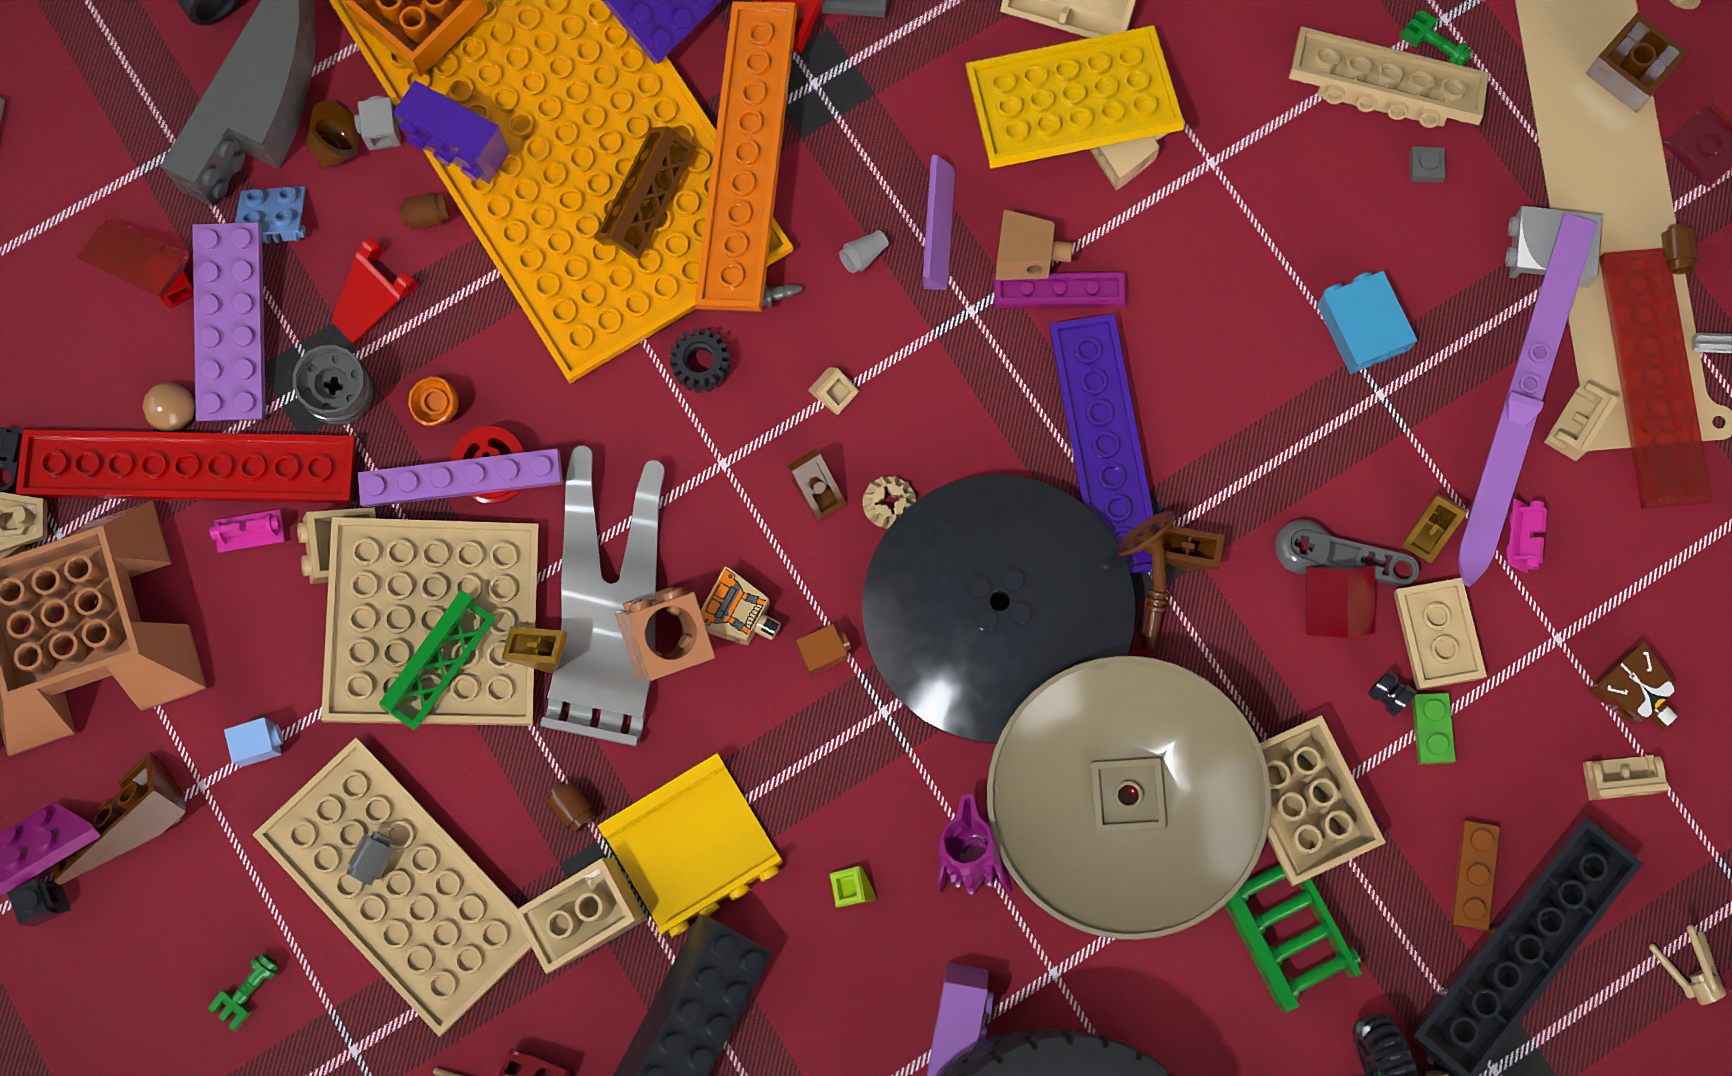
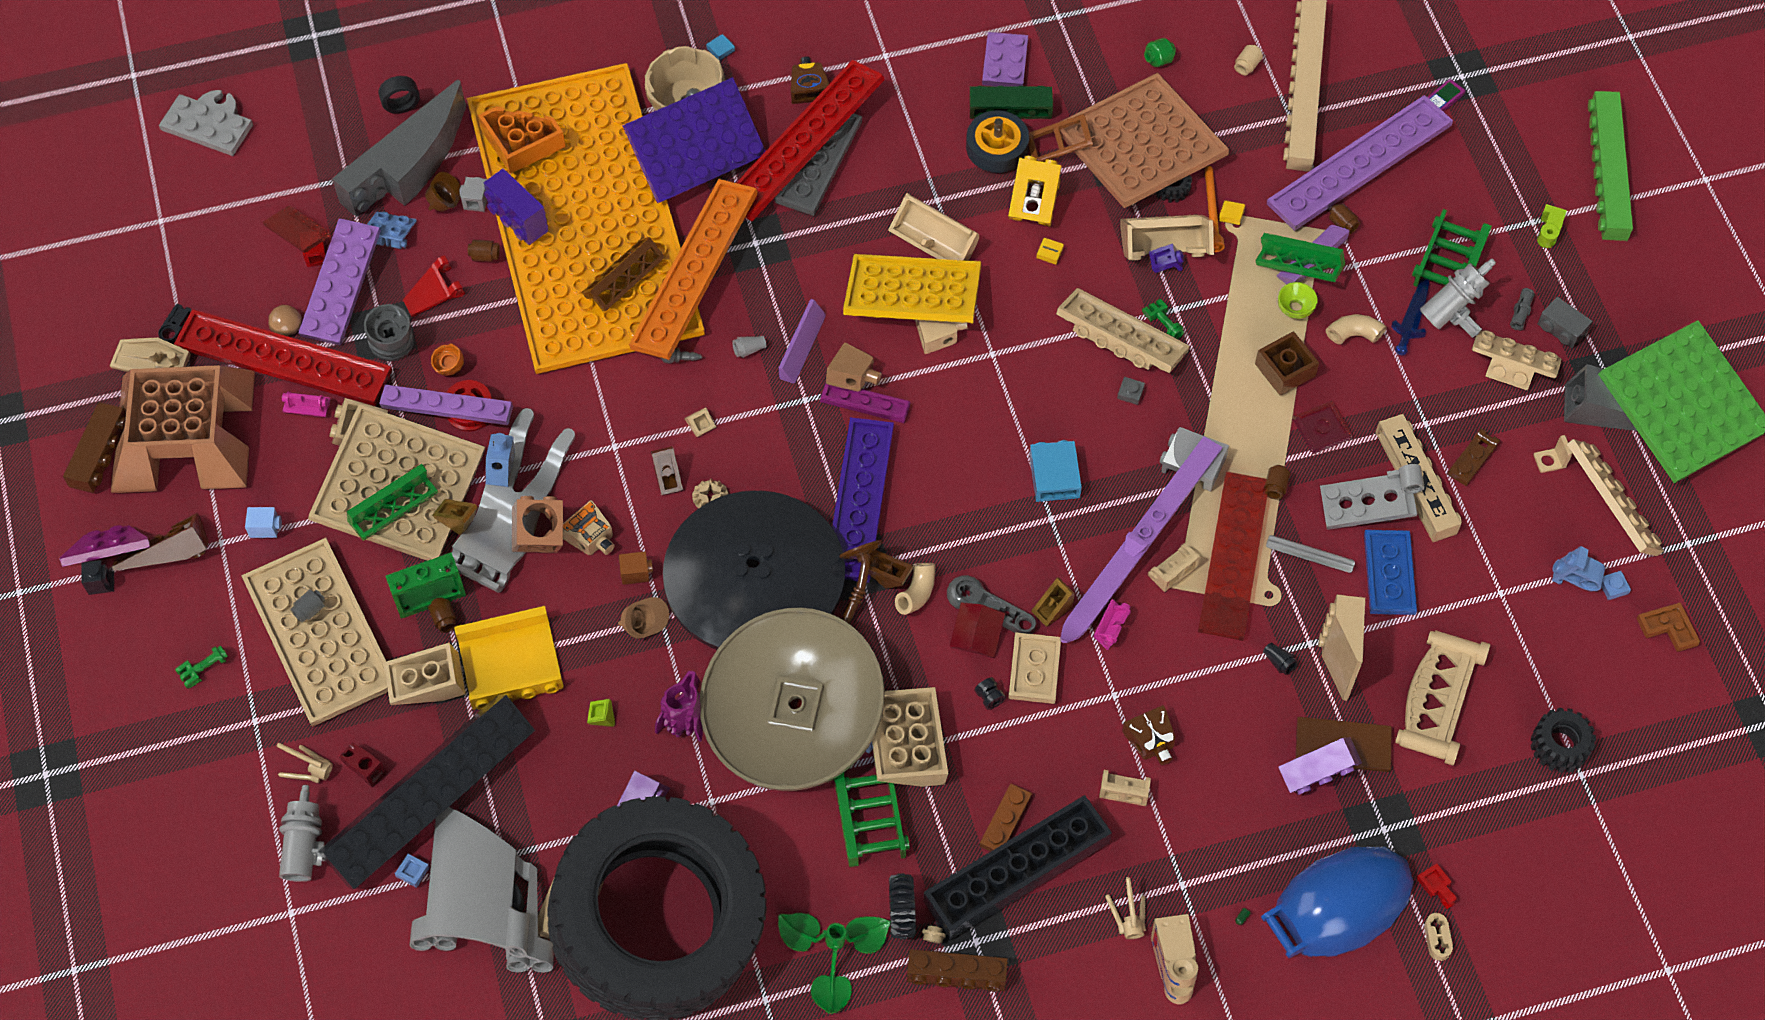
camera: 15 degrees right, 15 degrees down
black tyre [670,329,731,393] -> none
bright green plate [1412,693,1456,765] -> none
none -> green window [385,553,466,619]
none -> medium blue torso [486,433,515,487]
none -> medium nougat piece [618,597,669,639]
none -> tan cylinder [895,563,935,615]

